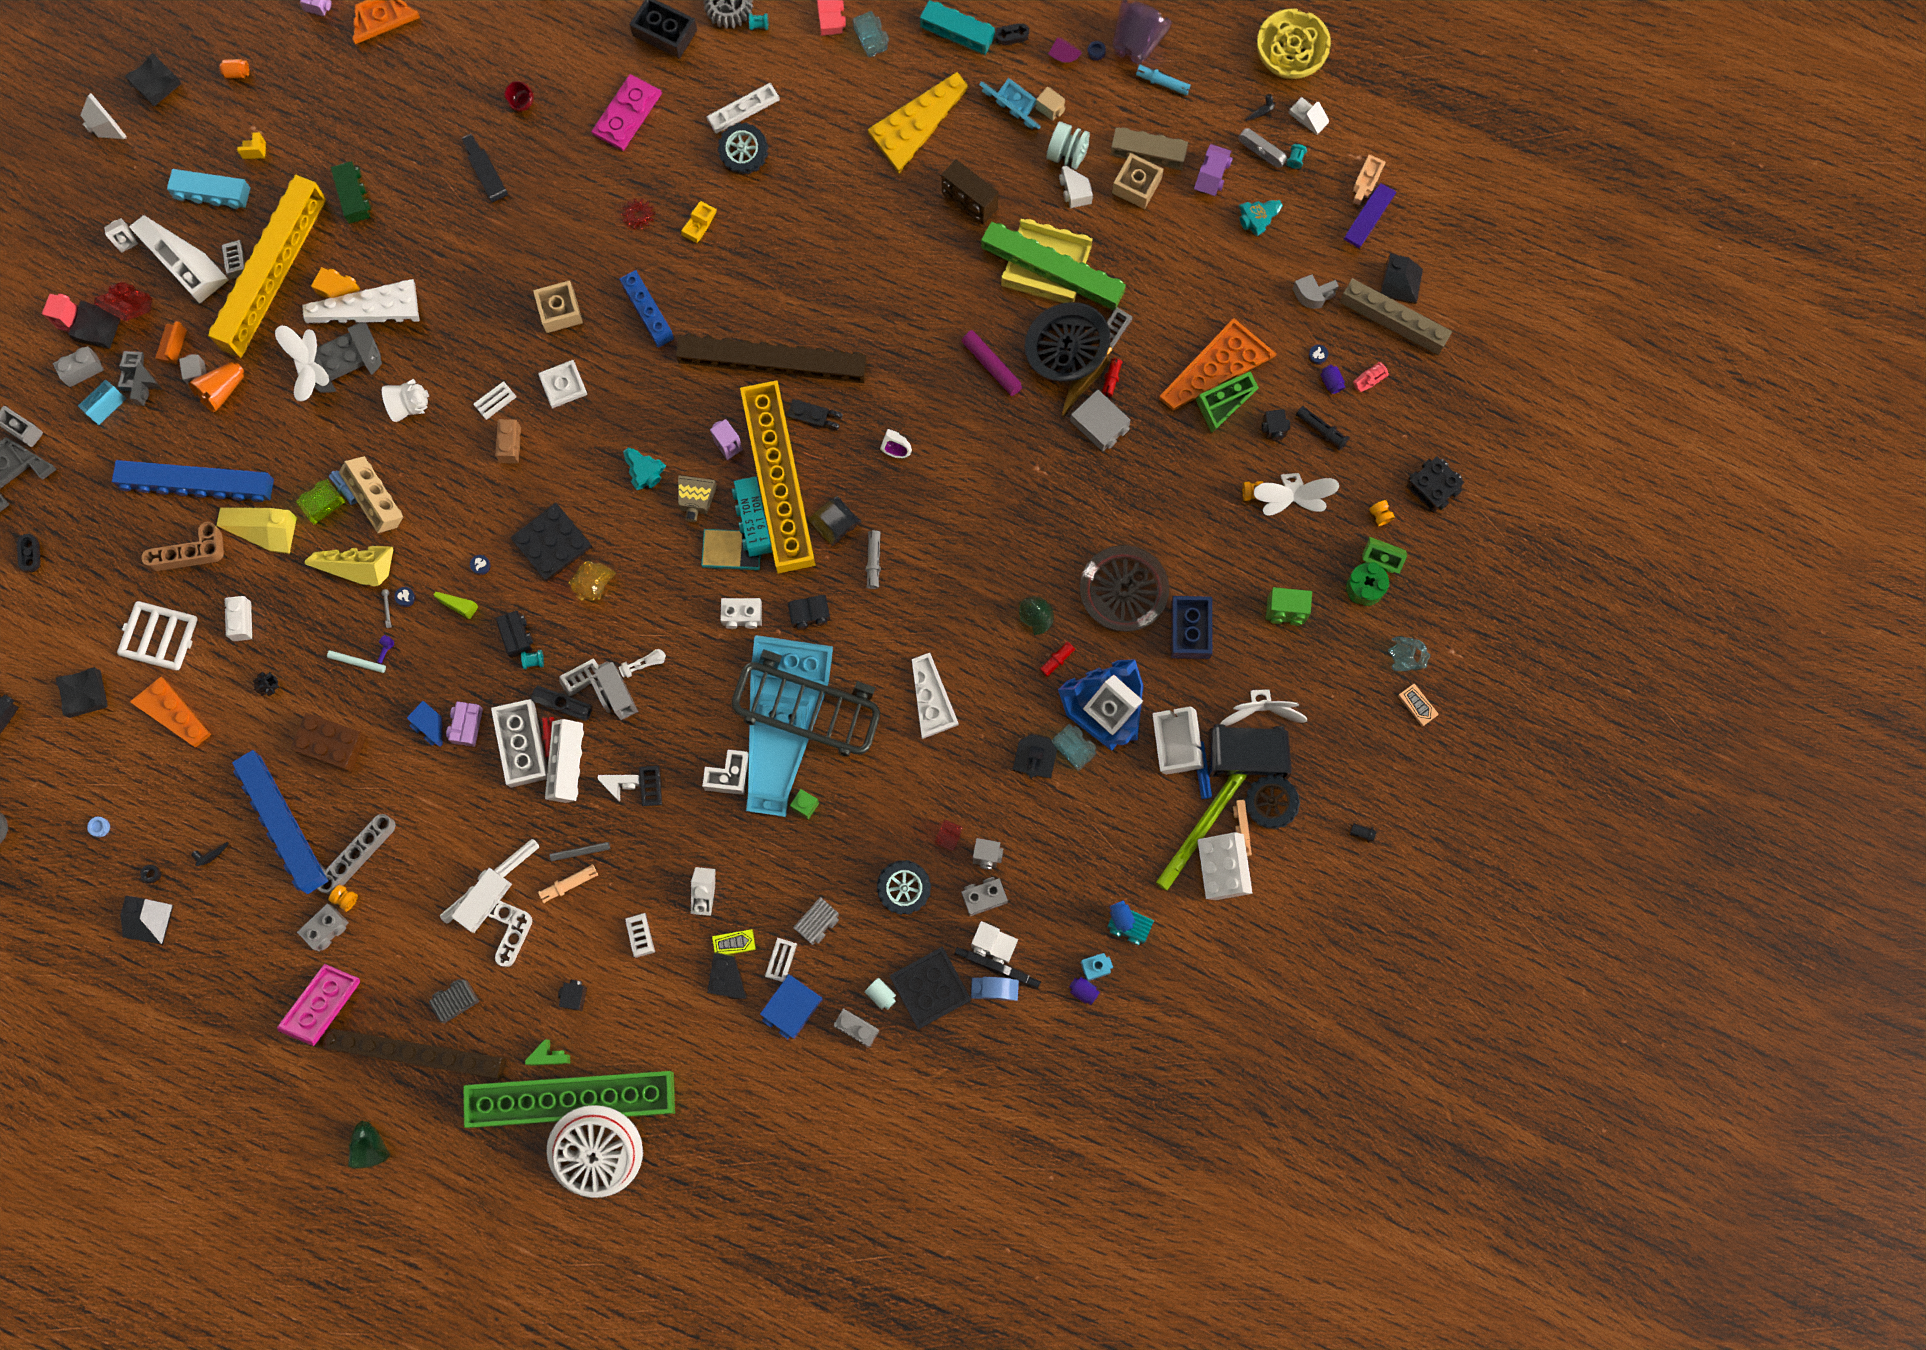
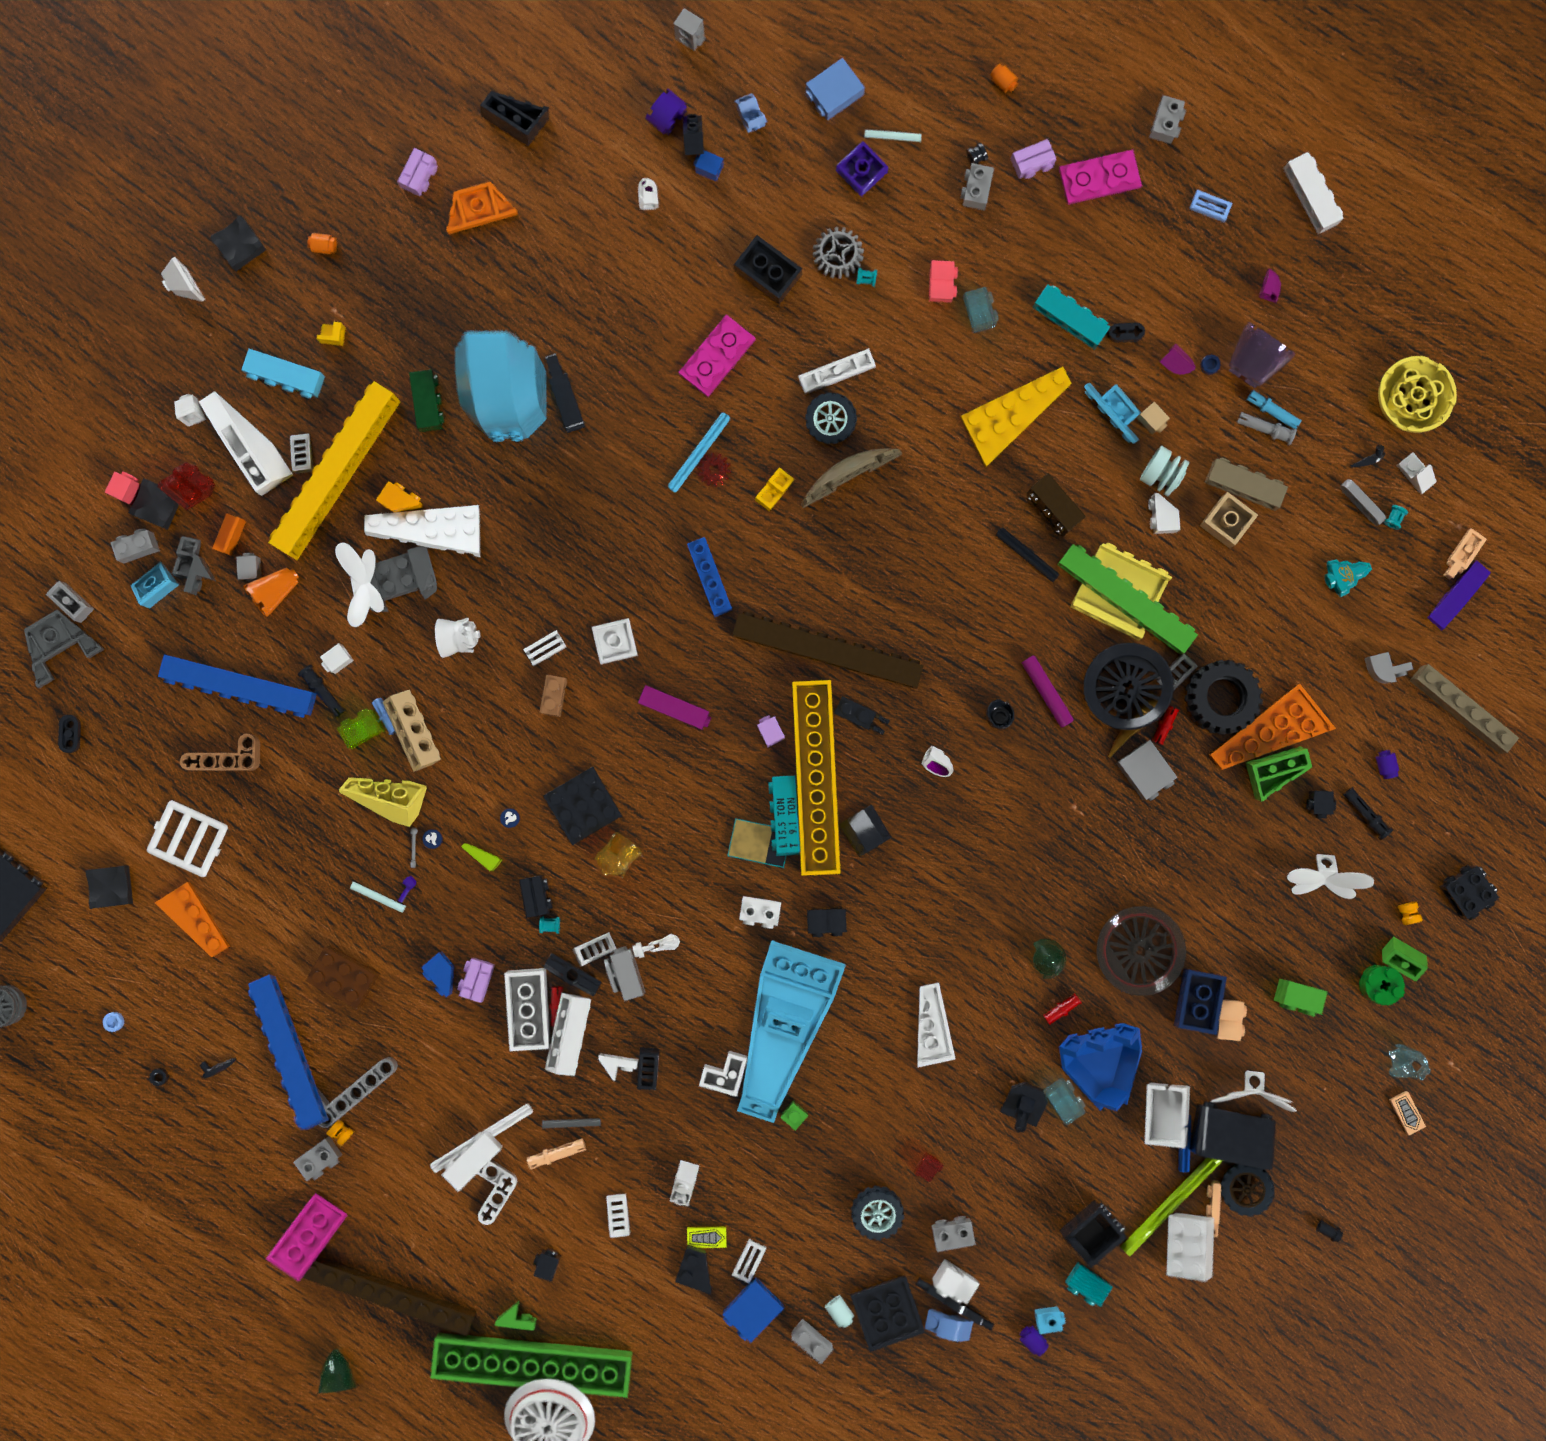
camera: 10 degrees right, 10 degrees up
black slope [120,895,174,945] -> none
light yellow wedge [216,508,297,554] -> none
white brick [225,596,252,641] -> none
black gear [252,672,279,696] -> none
dark grey brick [429,979,480,1024] -> none
dark red hair [504,80,534,112] -> none
tan brick [533,281,583,333] -> none
teal rock [623,447,666,490] -> none
dark tan torso [678,475,717,522] -> none
pearl dark grey bar [731,649,880,757] -> none
light grey brick [793,897,839,945] -> none
light grey pin [866,530,881,589] -> none
light grey brick [973,838,1003,870] -> none
white brick [1083,675,1143,735] -> none
blue brick [1110,901,1136,932] -> none
medium lavender brick [1194,144,1233,196] -> none
light orange wheel [1242,481,1263,501] -> none
dark blue tile [1308,345,1328,365] -> none
coral hinge [1353,362,1389,392] -> none
black slope [1380,254,1423,304] -> none
none -> black pin [298,664,345,718]
none -> white brick [320,643,354,674]
none -> medium azure windscreen [455,332,547,442]
none -> magenta brick [638,685,712,730]
none -> medium azure axle [668,413,730,492]
none -> dark tan brick [801,448,902,508]
none -> black hair [985,699,1015,730]
none -> black axle [996,527,1059,582]
none -> black container [1059,1200,1127,1268]
none -> black tyre [1185,660,1263,734]
none -> light nougat brick [1214,999,1247,1041]
none -> light grey pin [1237,412,1297,445]

